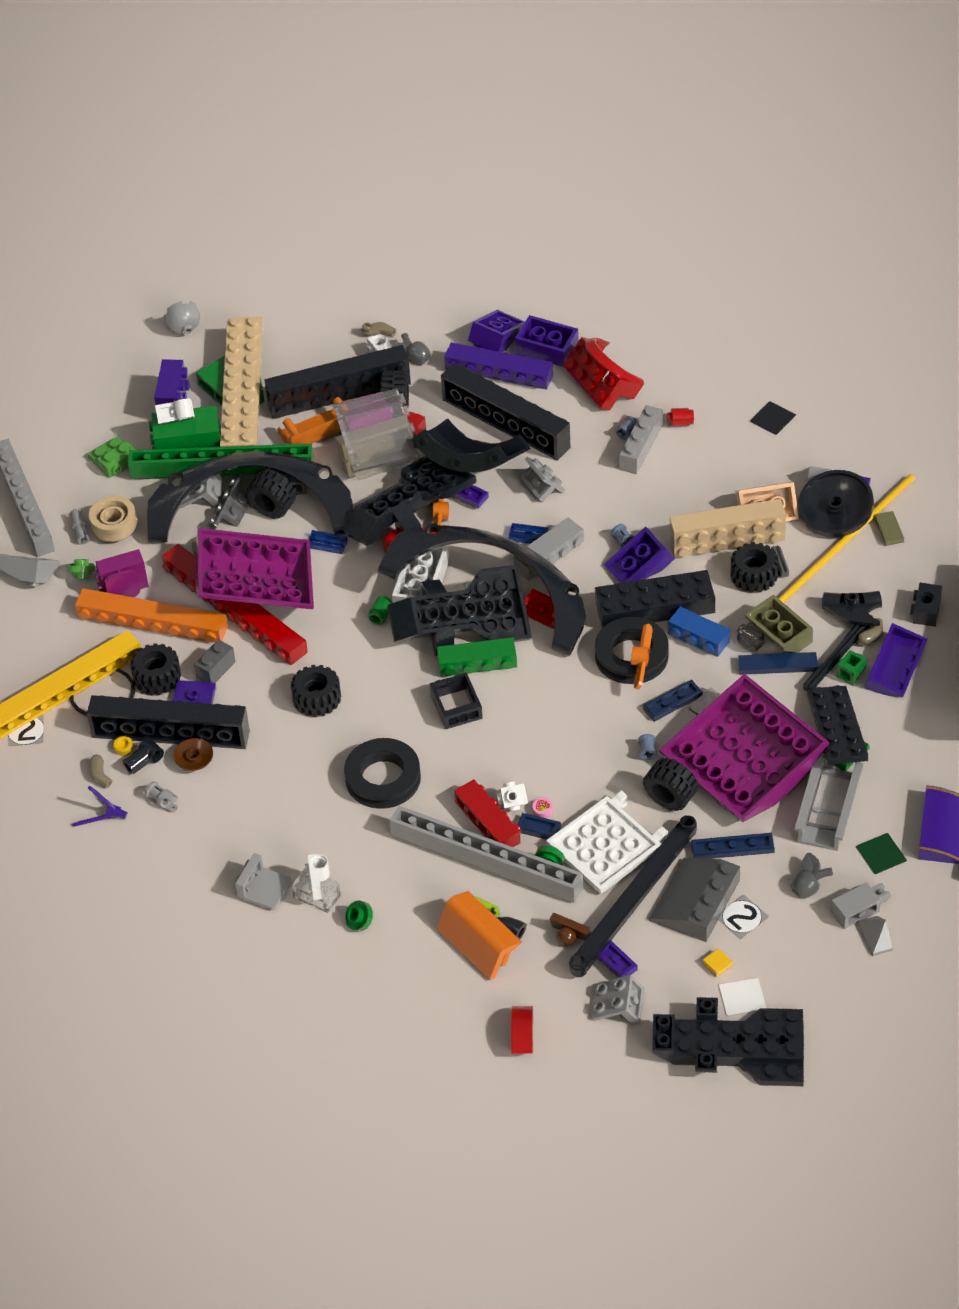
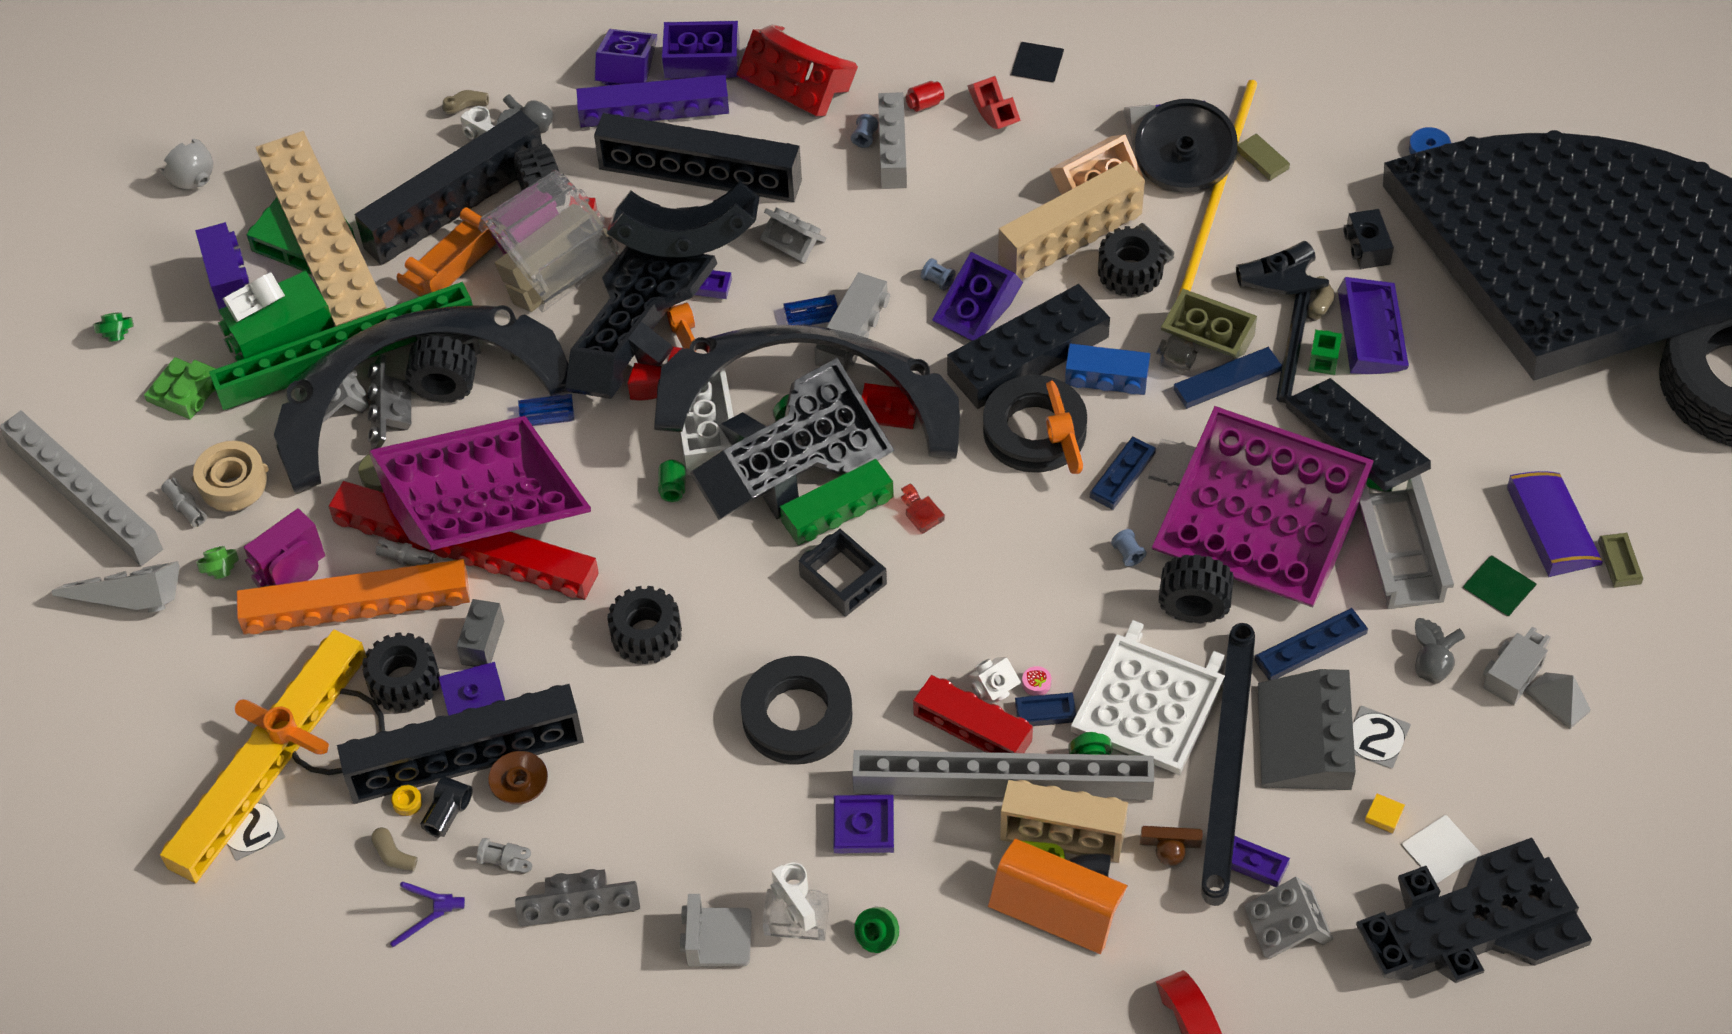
camera: 25 degrees left, 5 degrees up
none -> green plate [93,312,134,342]
none -> orange piece [235,699,329,755]
none -> light grey pin [376,538,435,566]
none -> flat silver bracket [515,869,640,927]
none -> dark purple plate [833,795,894,854]
none -> clear red plate [901,483,945,534]
none -> red brick [967,76,1021,129]
none -> tan brick [1000,780,1128,863]

